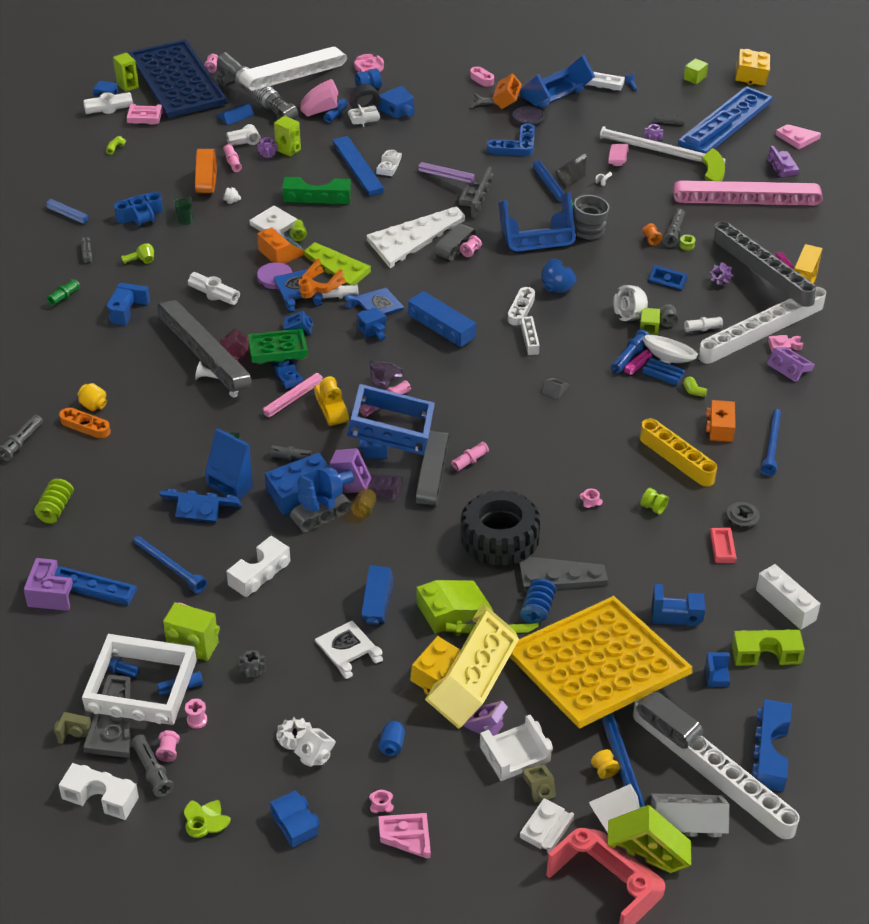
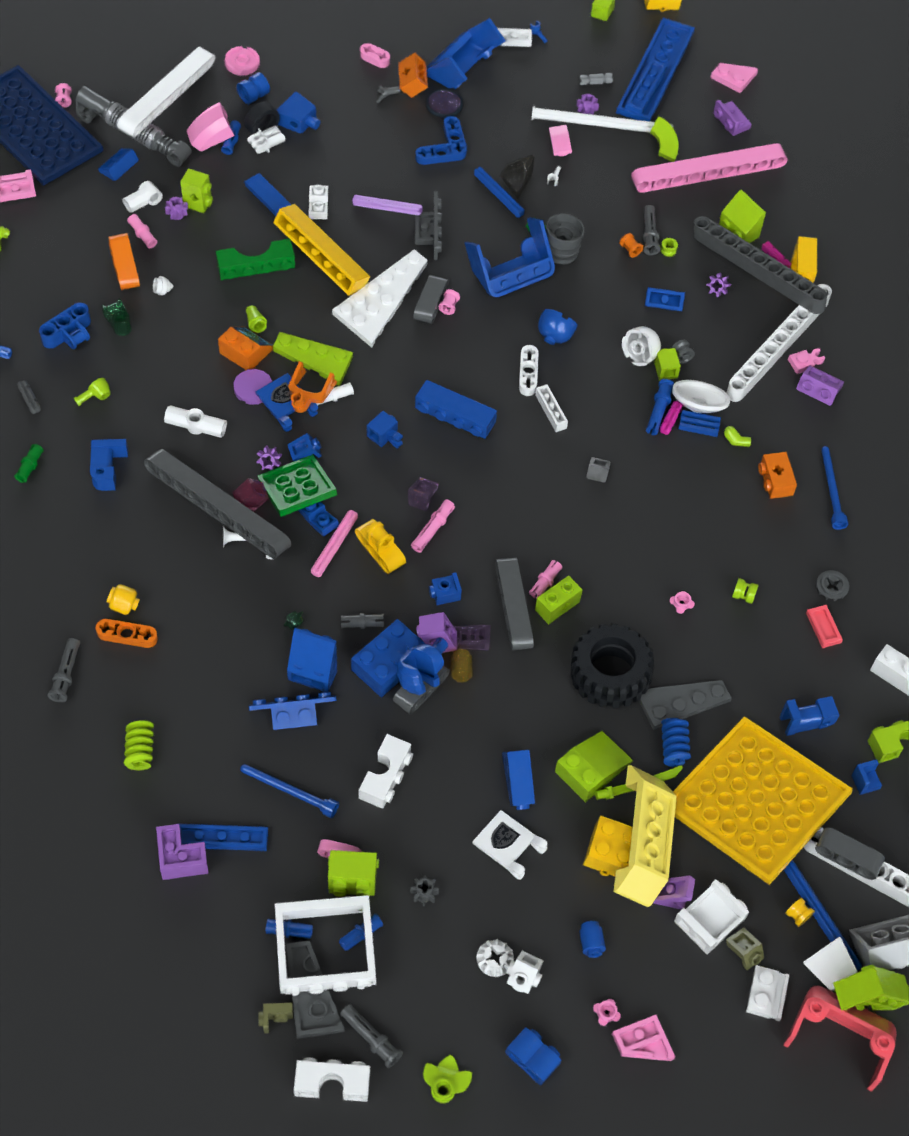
camera: 20 degrees left, 15 degrees up
bright pink bush [155,730,180,762] -> none
bright pink bush [185,699,208,729] -> none
white plate [249,206,298,233] -> none
blue flag [345,288,404,315] -> none
blue window [347,384,435,455] -> none
yellow beam [640,418,717,487] -> none
white pin [684,317,723,332] -> none
none -> medium lavender gear [256,445,282,471]
none -> yellow brick [273,204,370,296]
none -> lime brick [535,575,582,625]
none -> lime slope [719,190,766,243]

